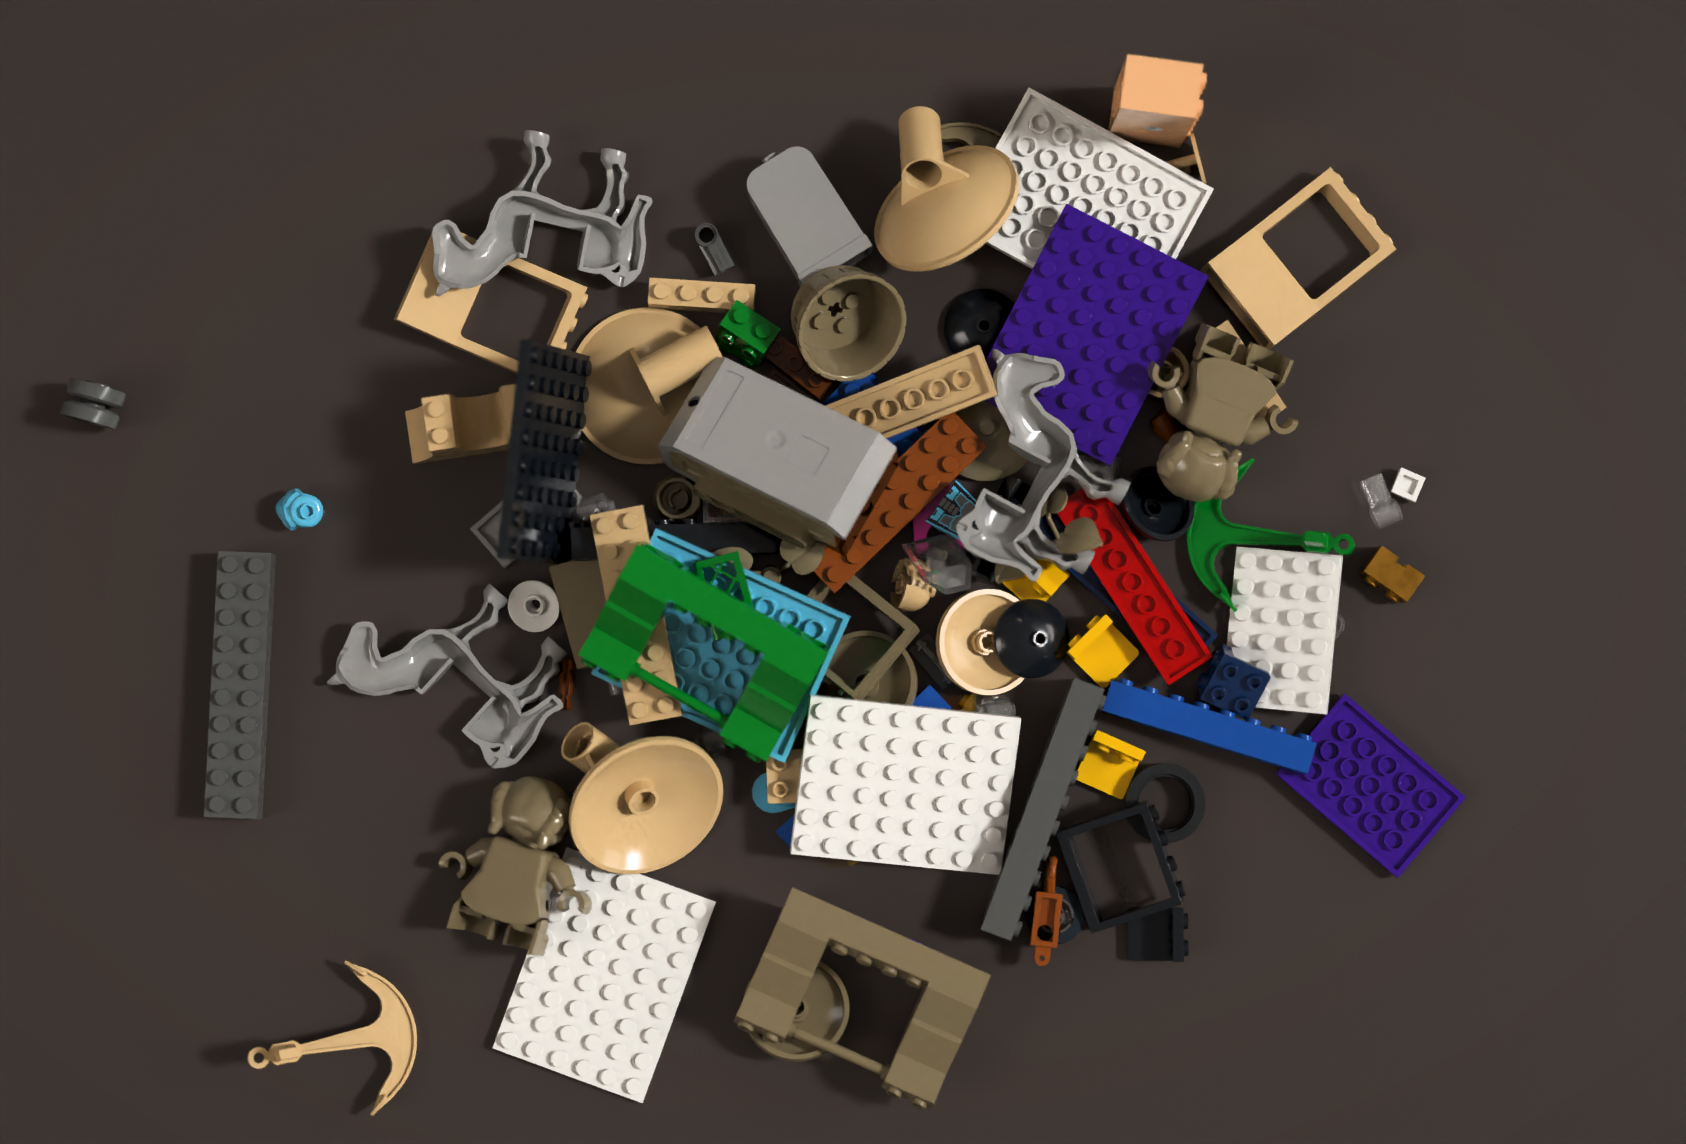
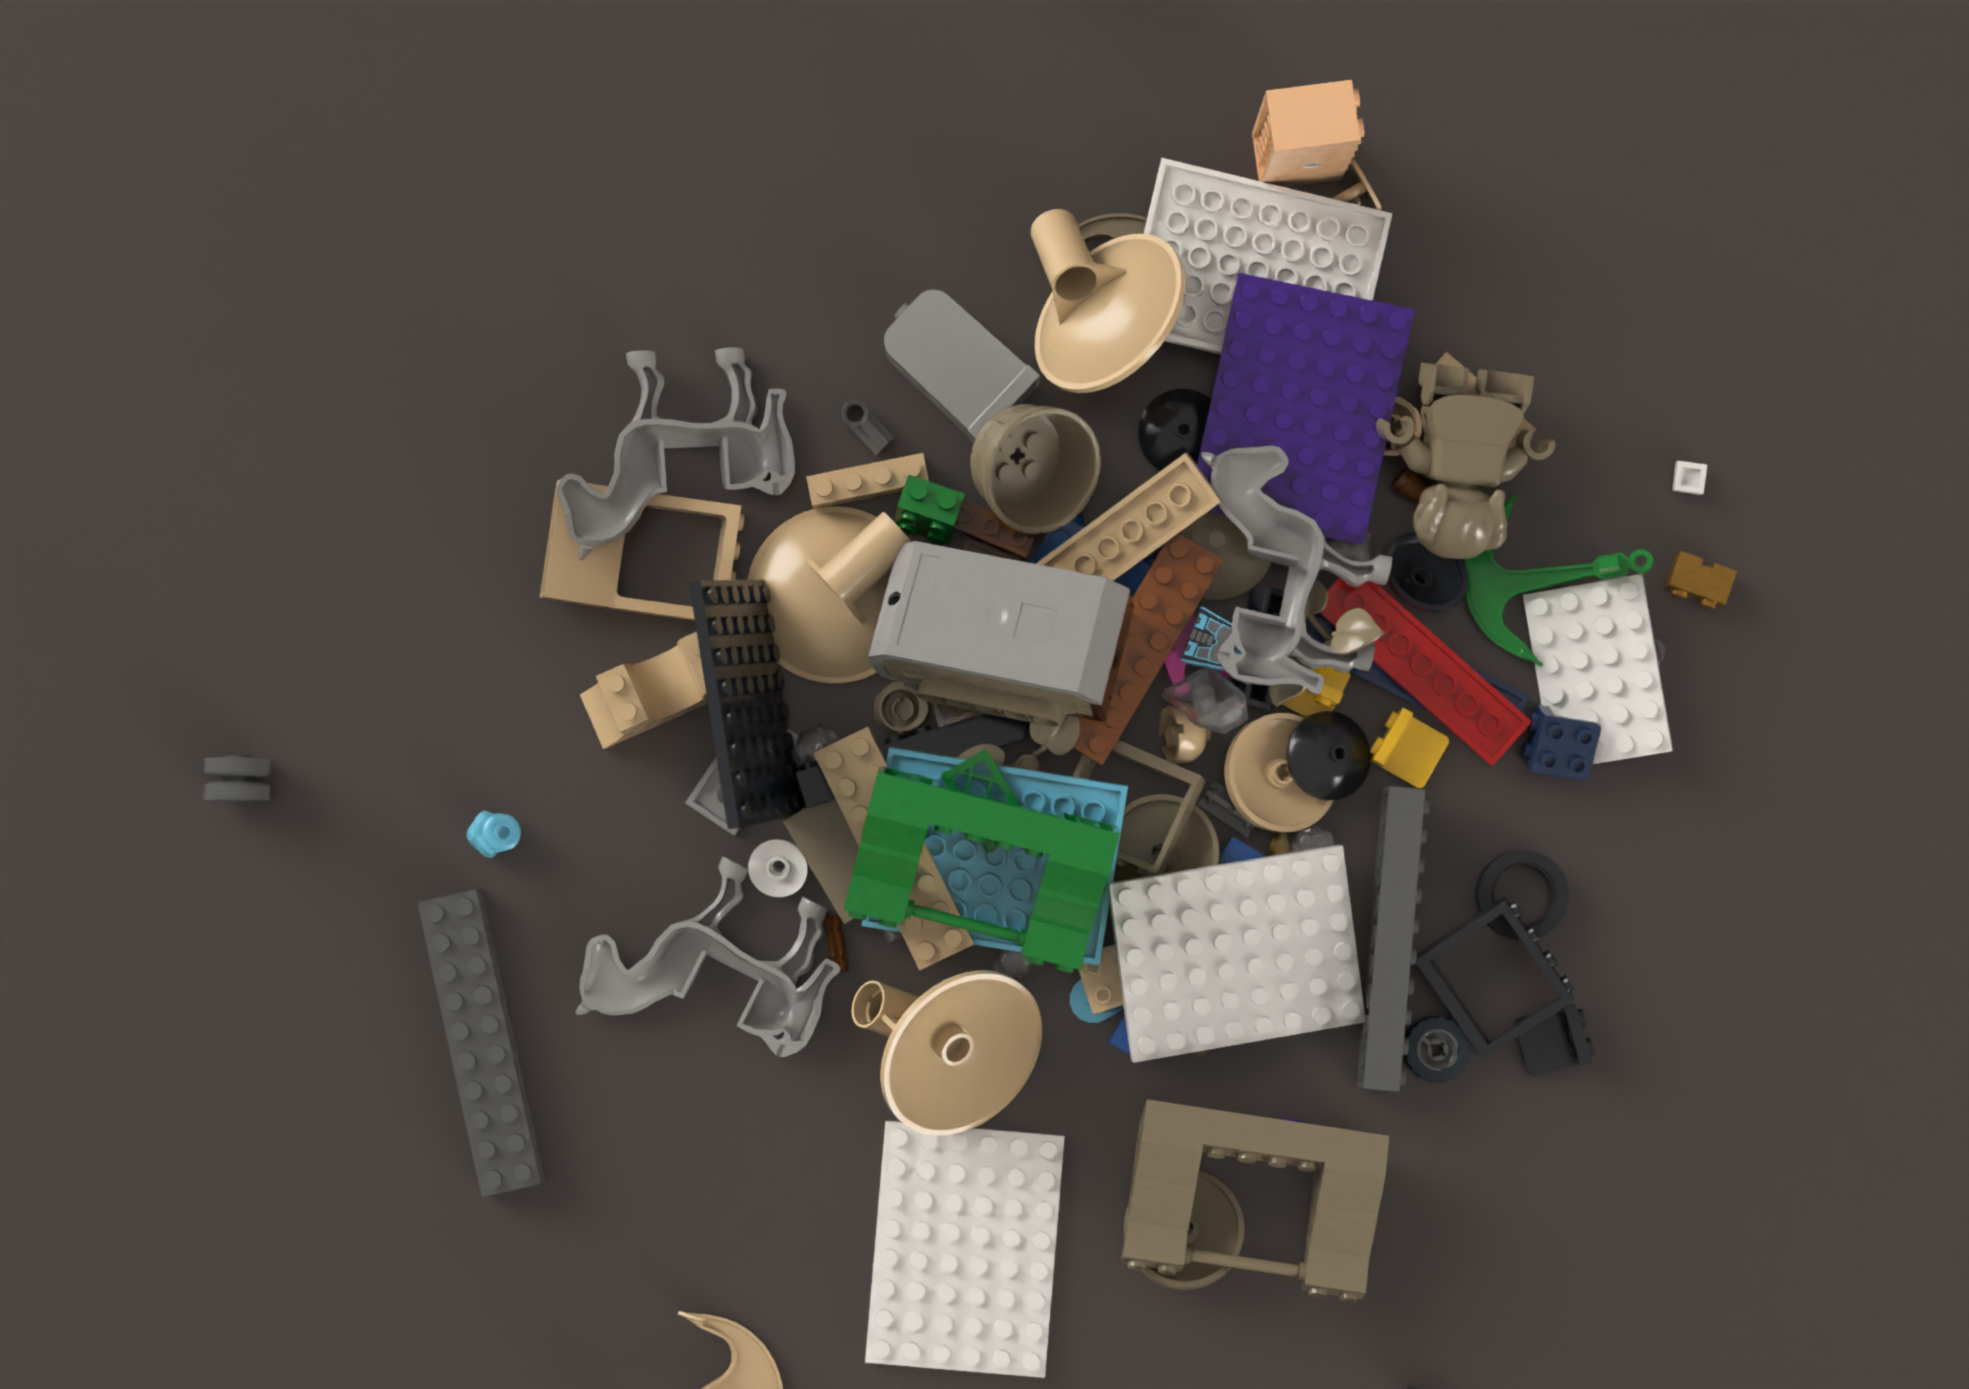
camera: 10 degrees left, 0 degrees up
dark tan piece [439,776,592,956] -> none
dark orange piece [1030,856,1063,966] -> none
yellow bracket [1076,730,1146,799] -> none
blue brick [1102,678,1317,775] -> none
tan window [1200,167,1396,350] -> none
dark purple plate [1275,693,1466,878] -> none
clear piece [1359,473,1403,530] -> none

